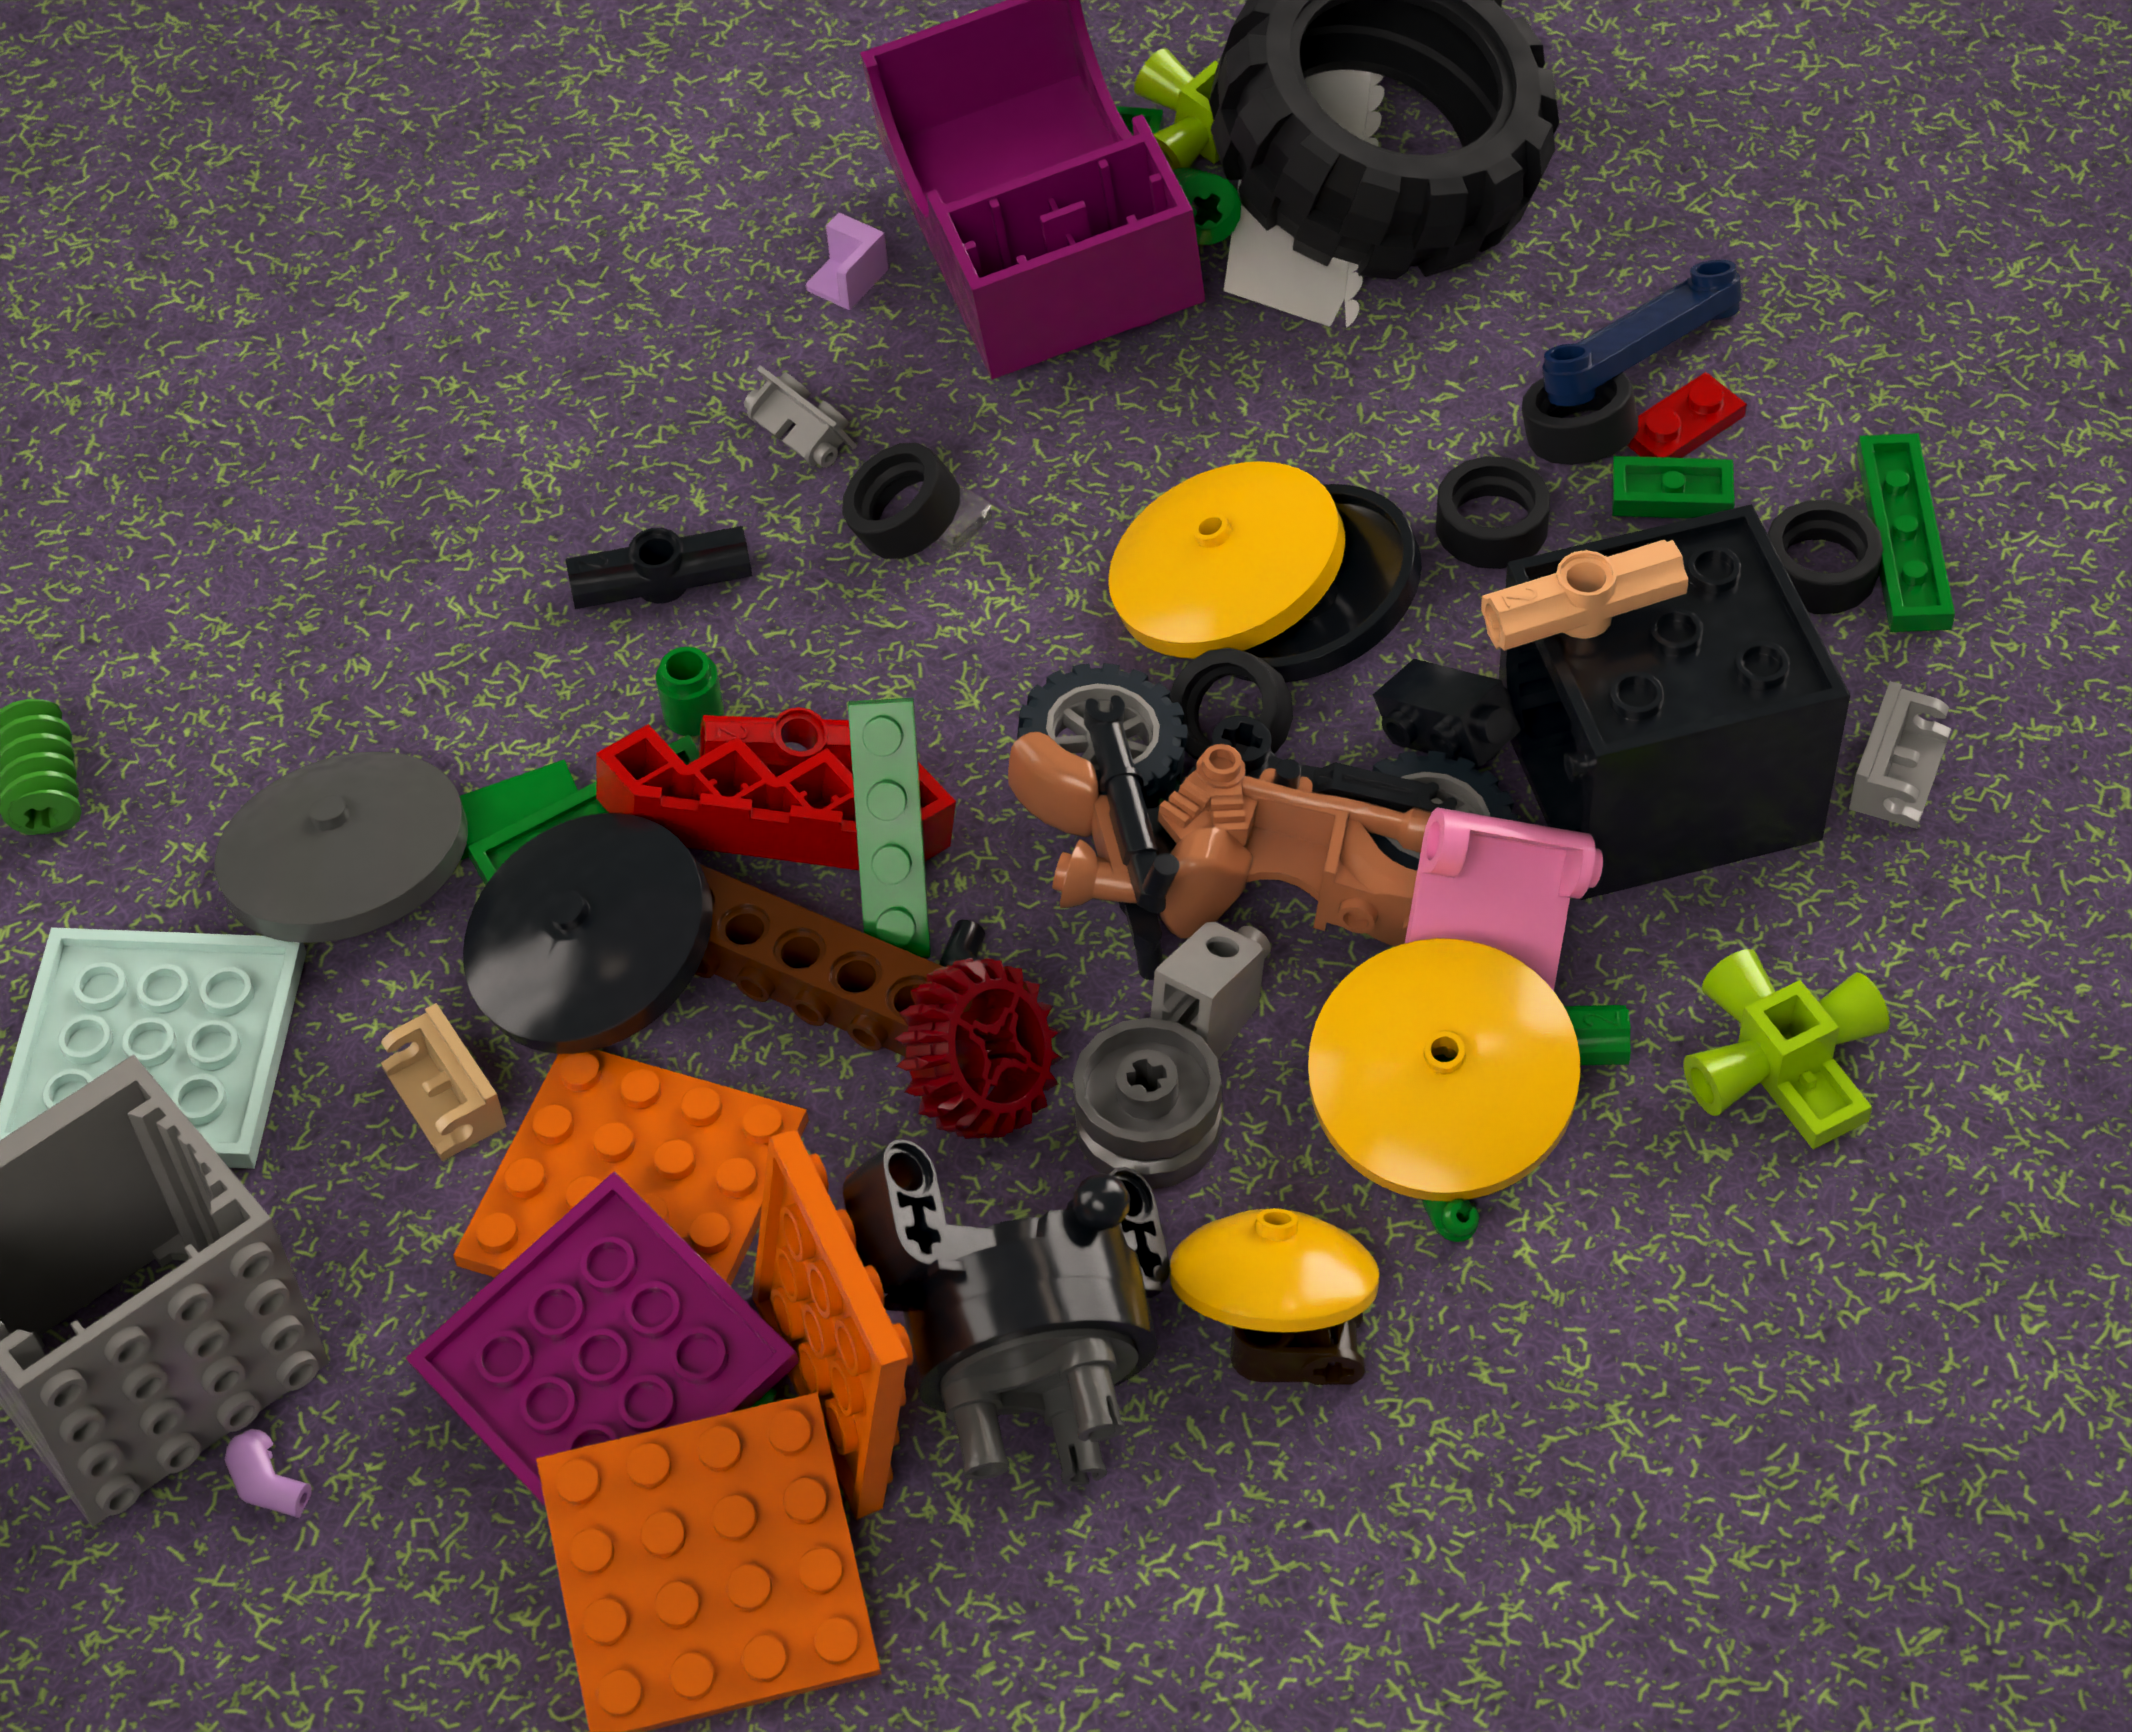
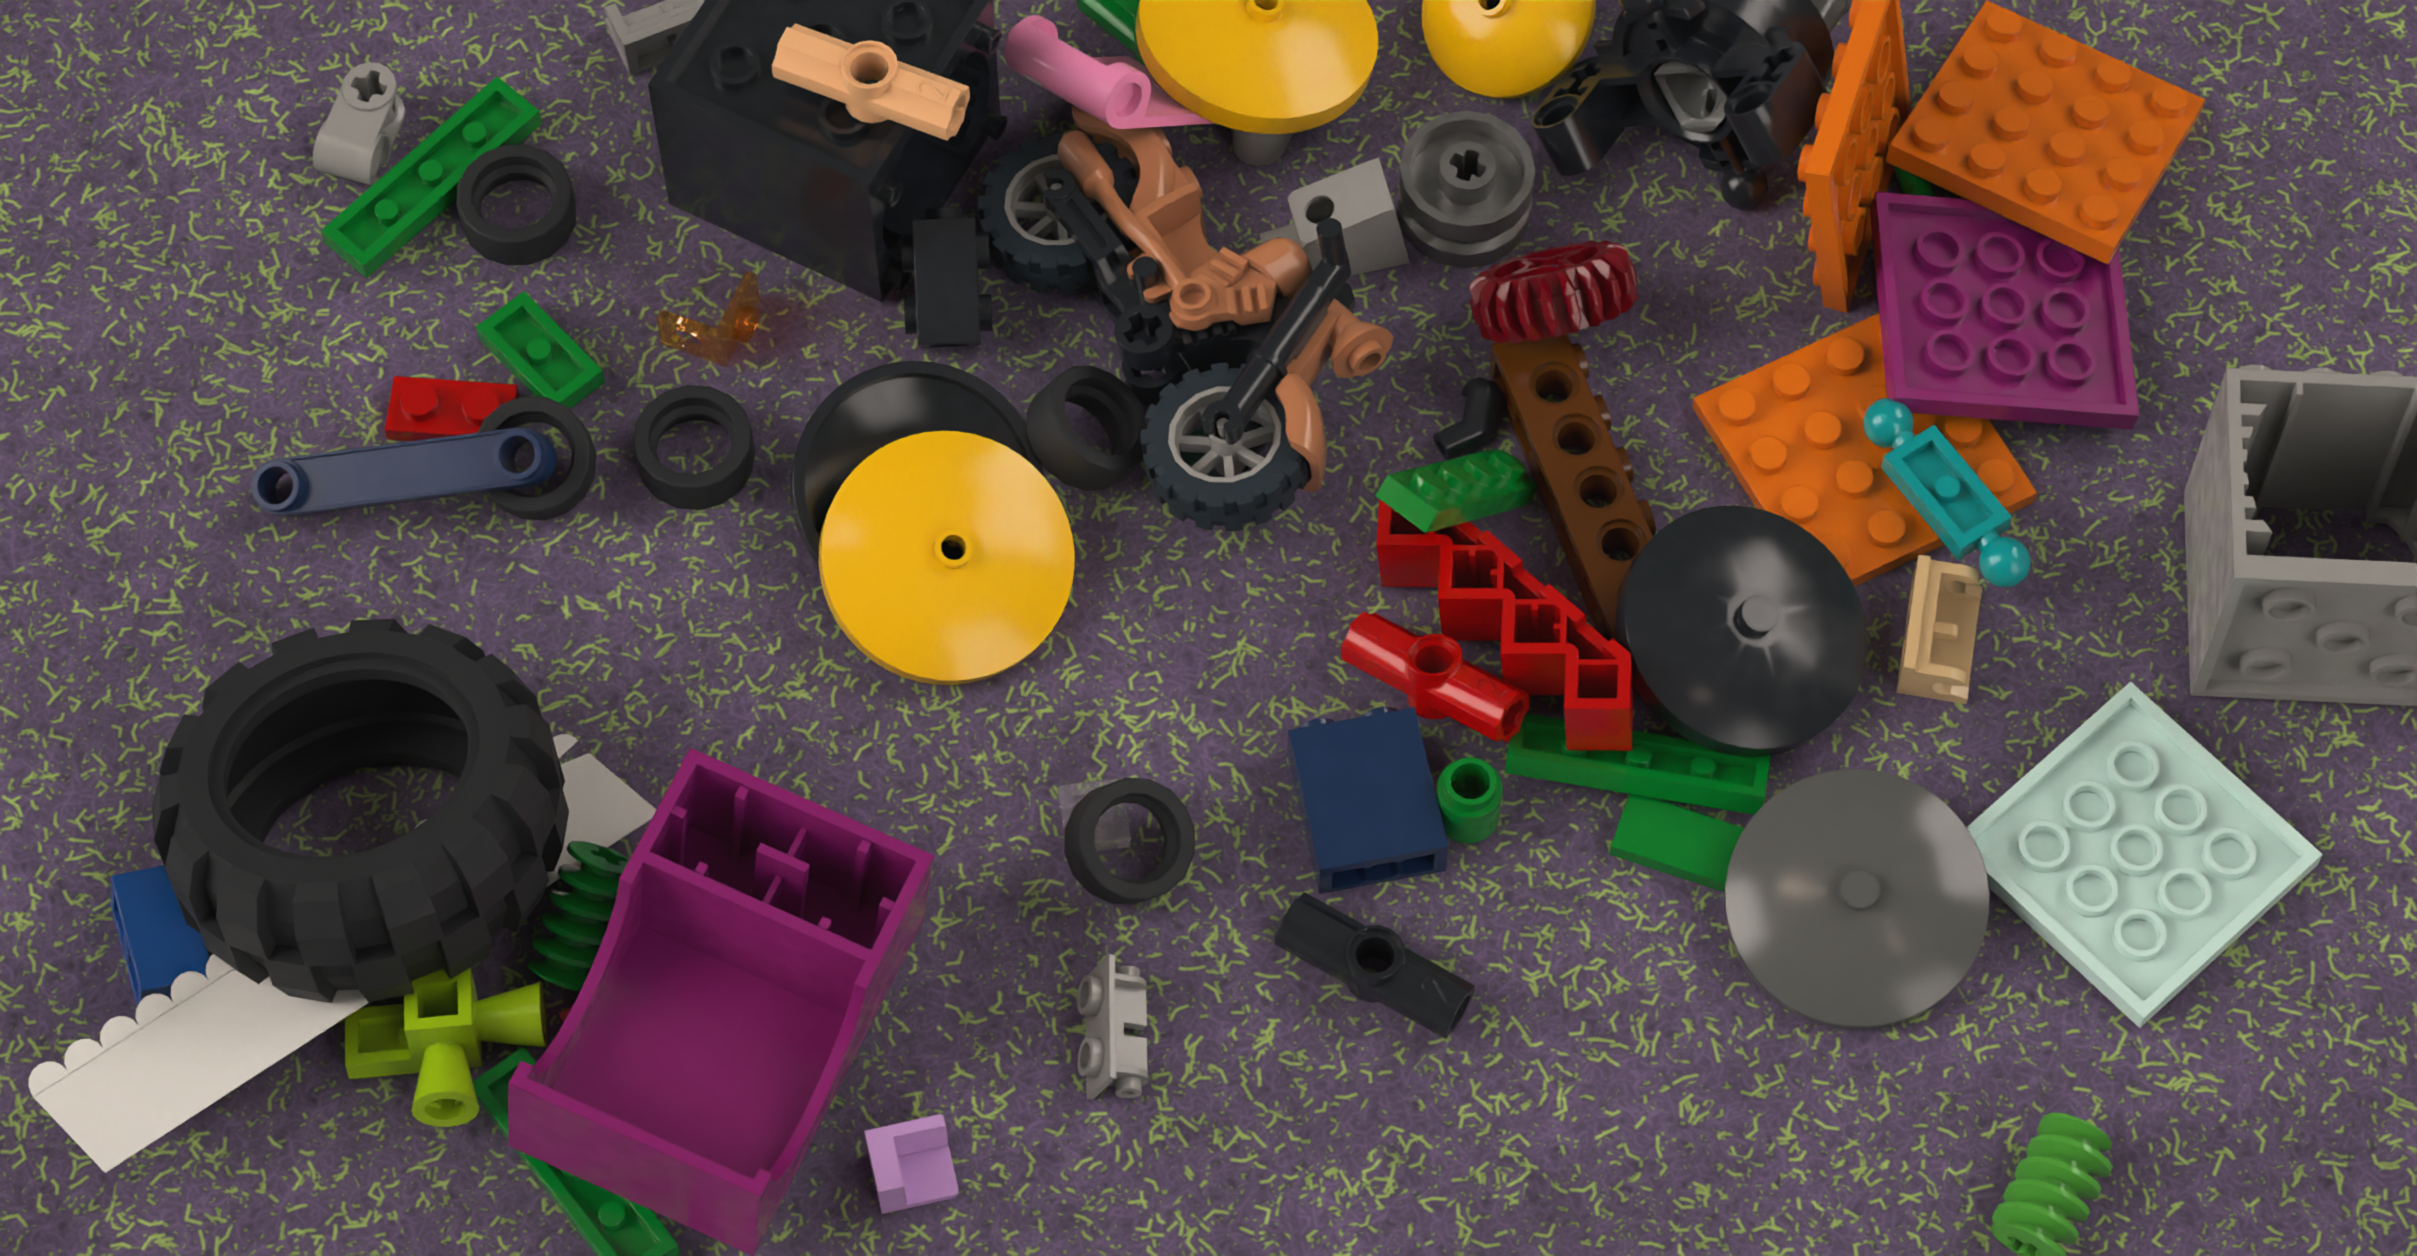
camera: 140 degrees left, 10 degrees up
none -> light grey piece [313,62,406,186]
none -> dark blue brick [1287,706,1448,894]
none -> teal plate [1863,398,2031,588]

